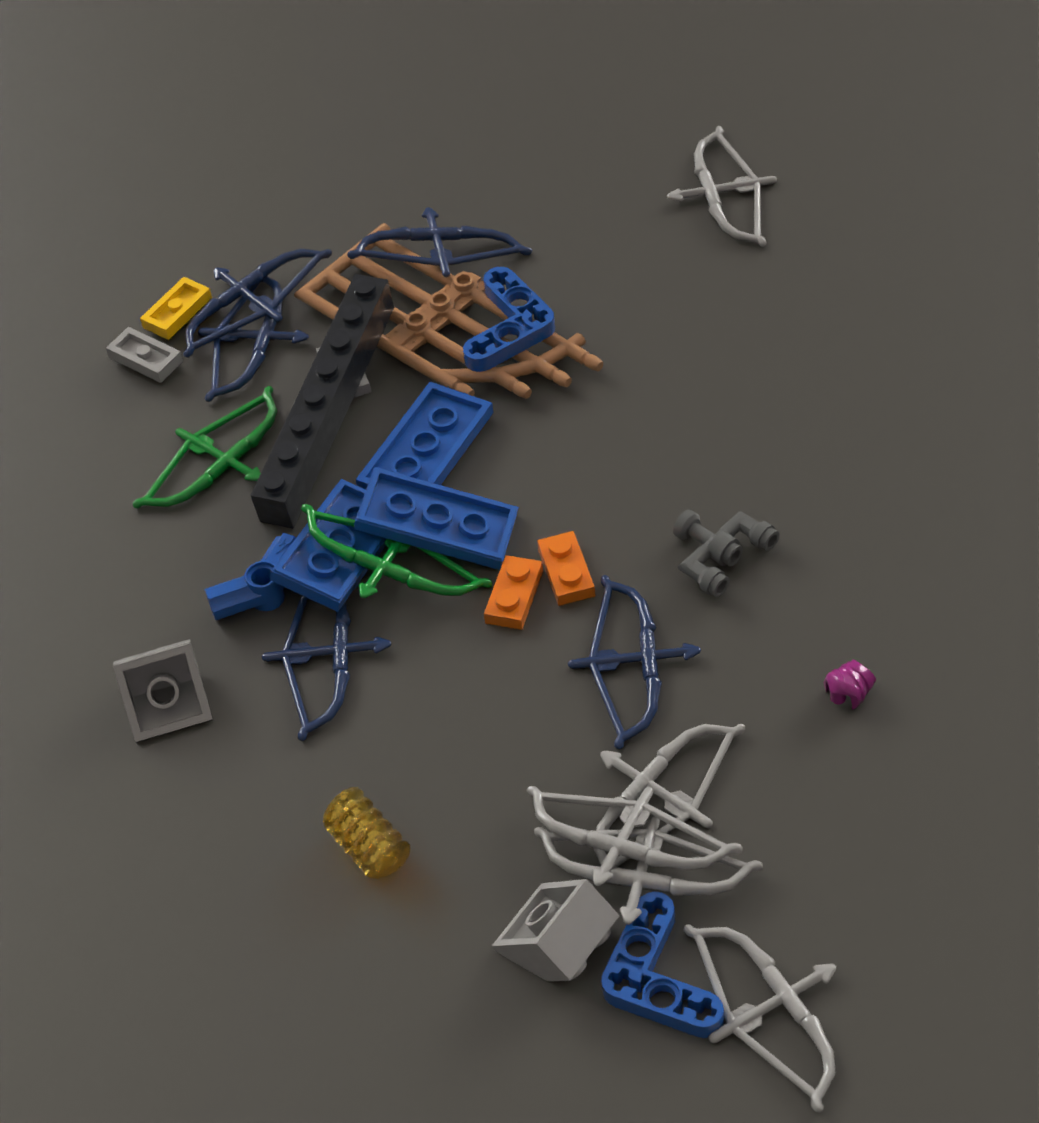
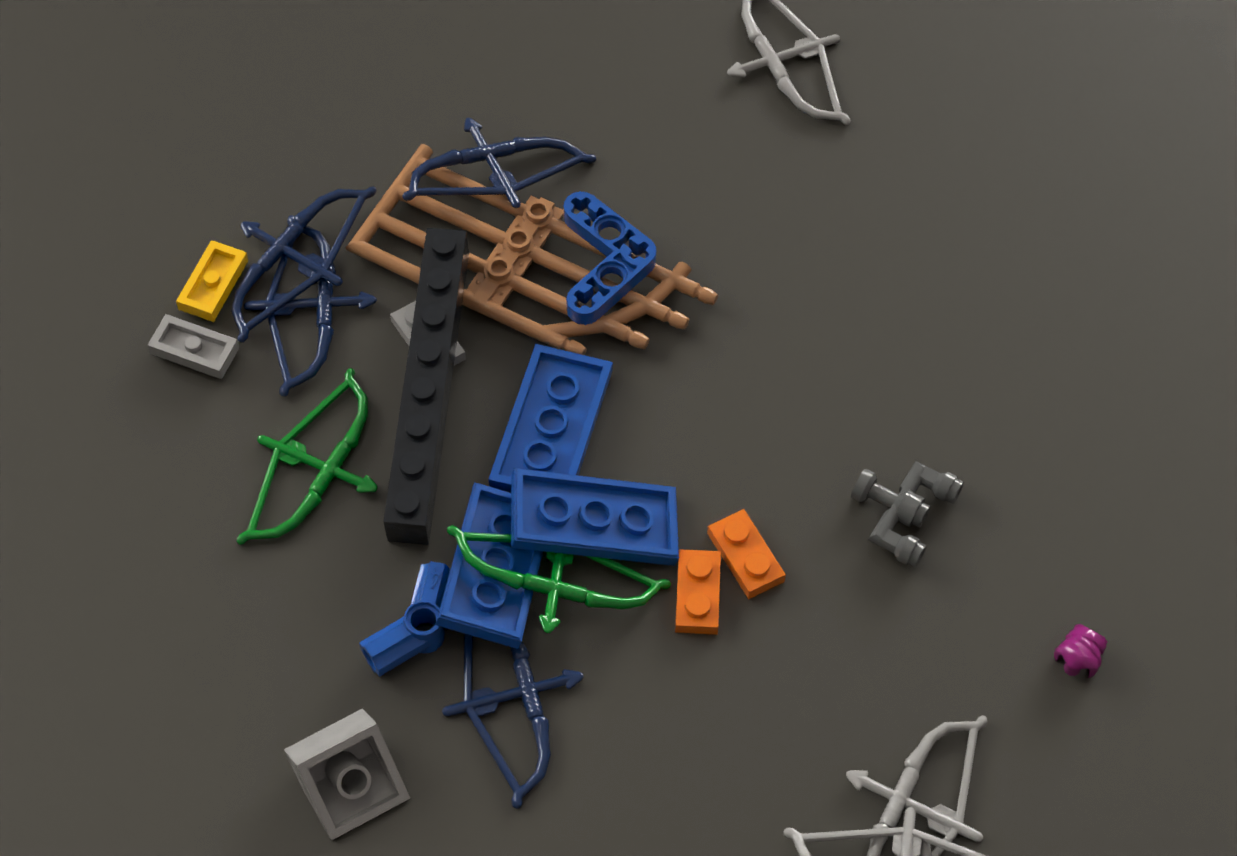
camera: 20 degrees left, 10 degrees up
dark blue piece [568,575,701,750] -> none

